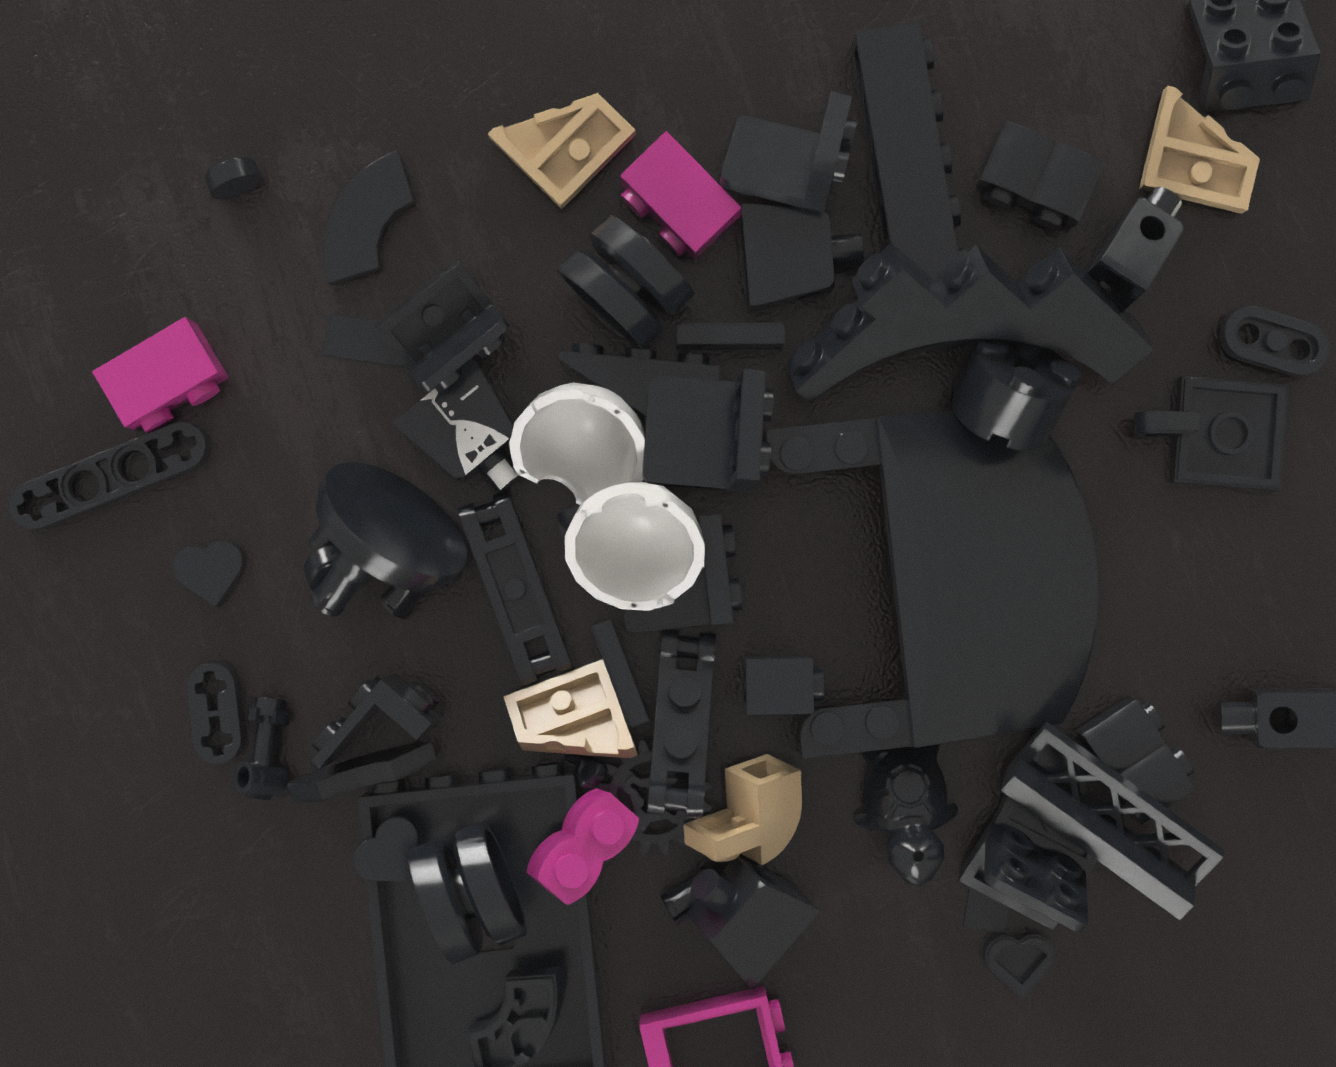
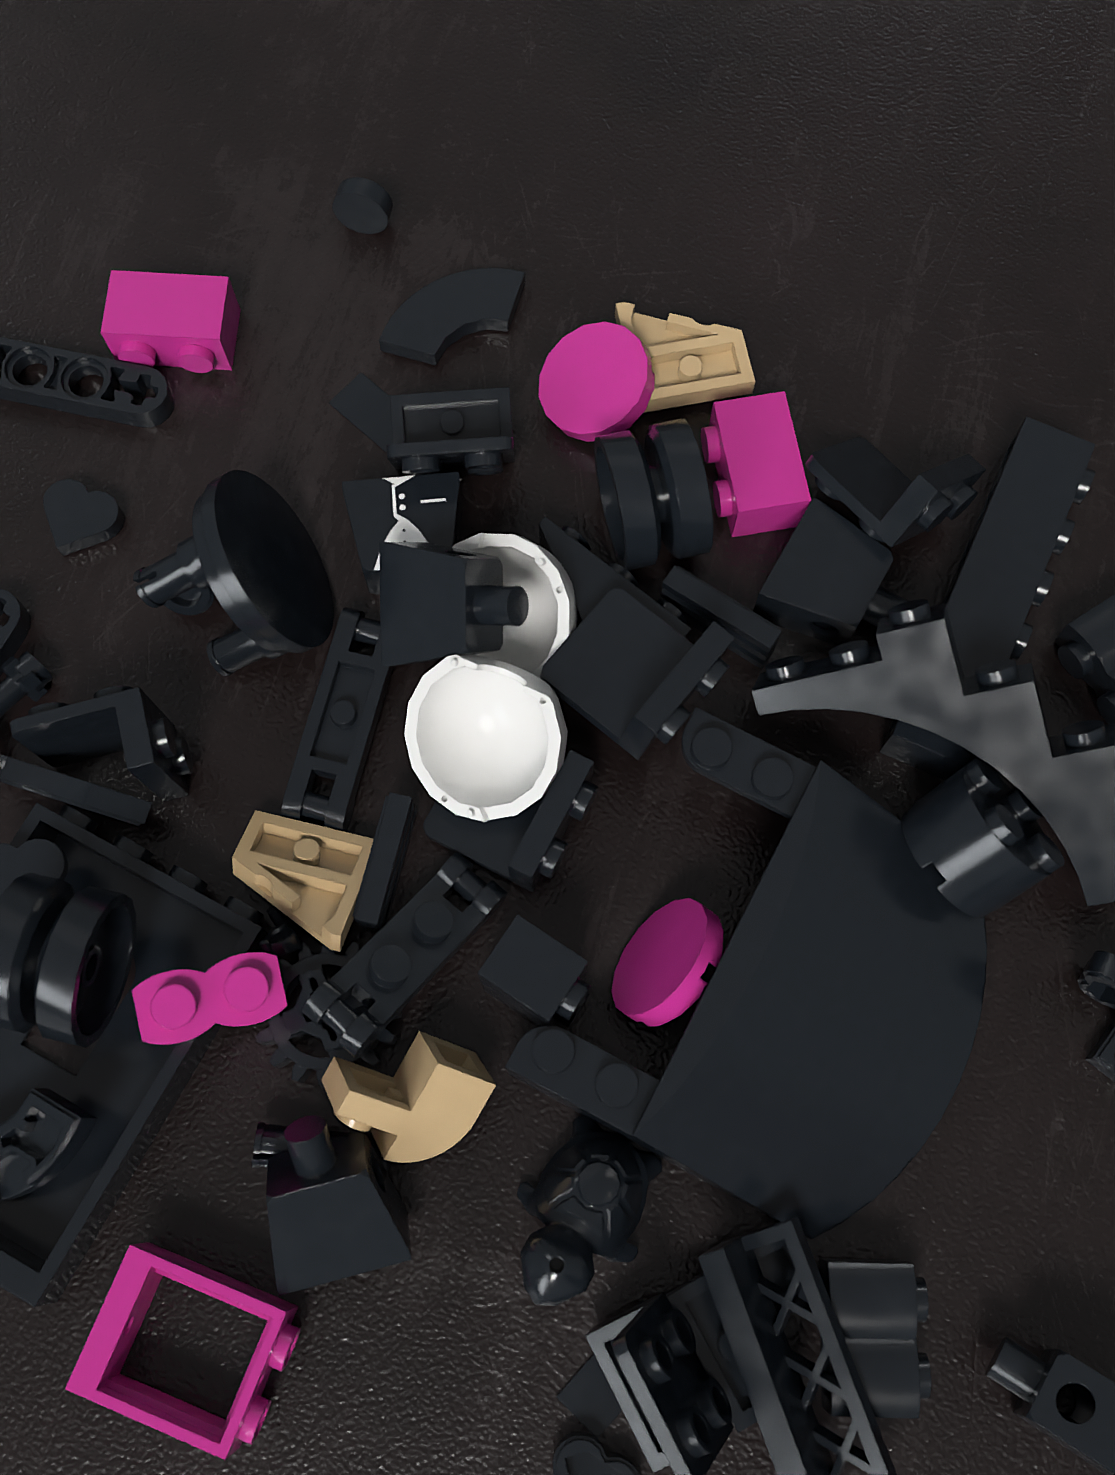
camera: 35 degrees right, 15 degrees down
none -> black torso [379,542,529,666]
none -> dark pink tile [539,322,655,442]
none -> dark pink tile [611,898,724,1027]

